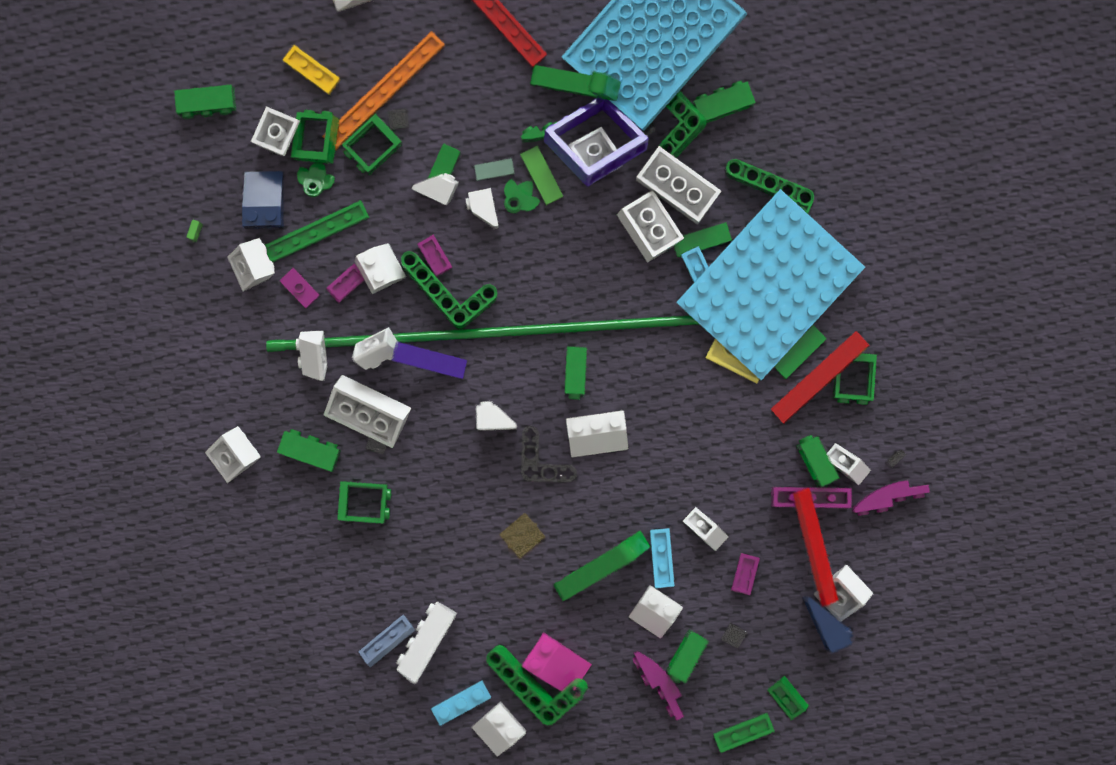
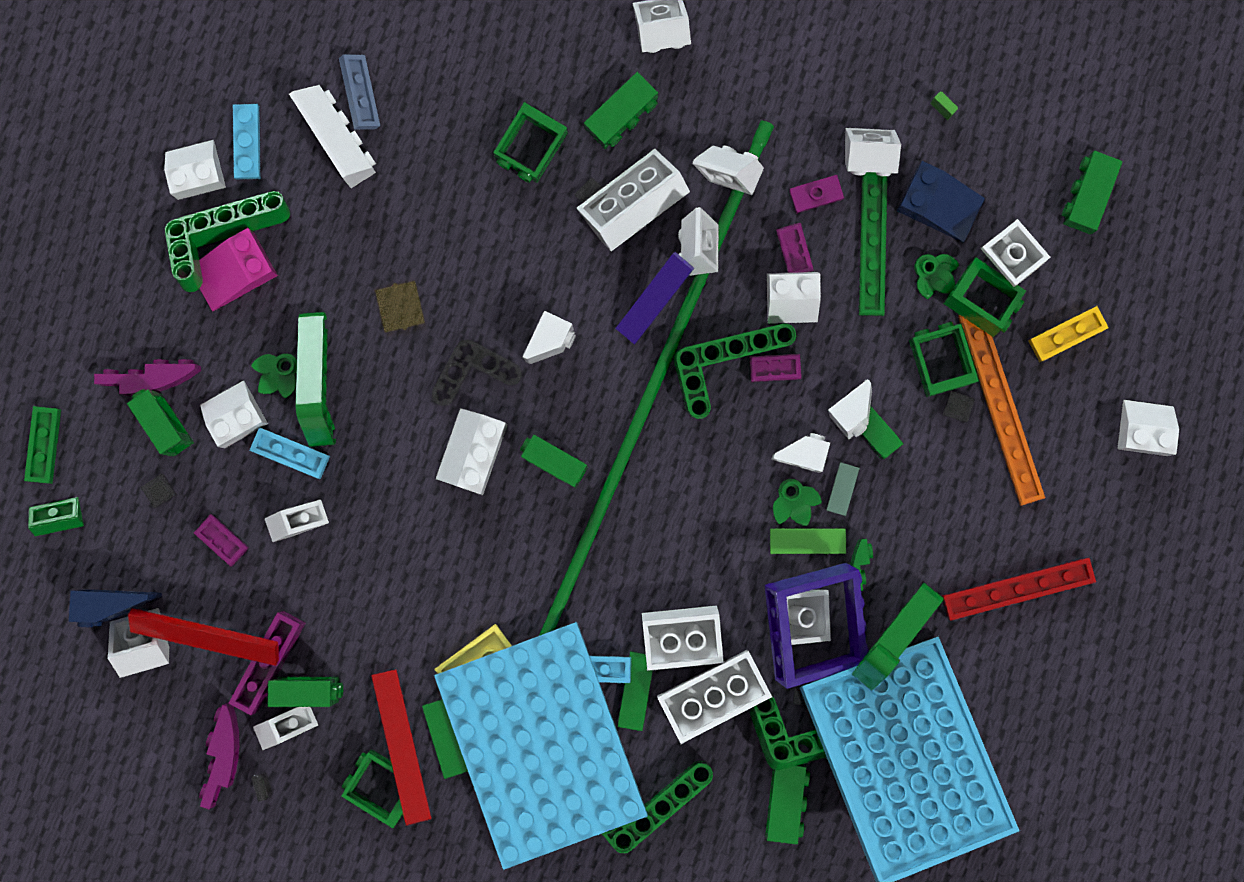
camera: 120 degrees right, 0 degrees up
none -> green plate [251,354,297,398]

